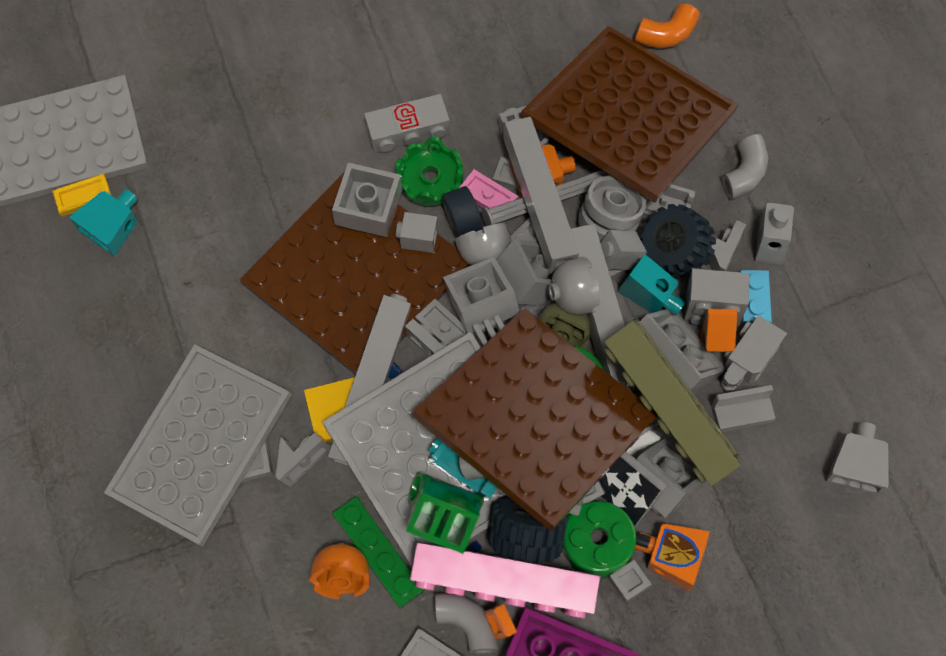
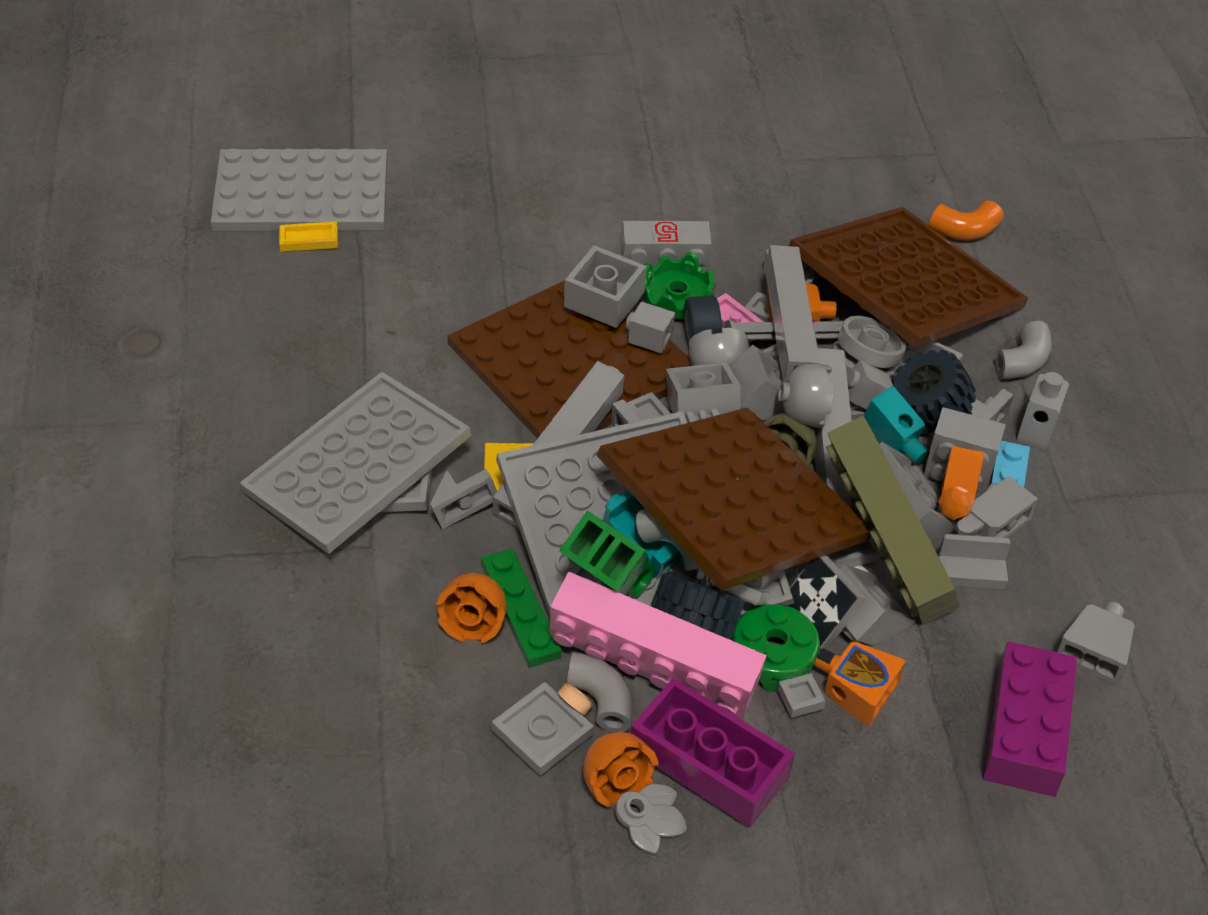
camera: 10 degrees right, 20 degrees down
teal torso [69,189,138,257] -> none
orange tile [484,604,517,640] -> none
none -> light nougat tile [557,682,593,715]
none -> orange tile [938,486,974,520]
none -> magenta brick [983,641,1077,797]

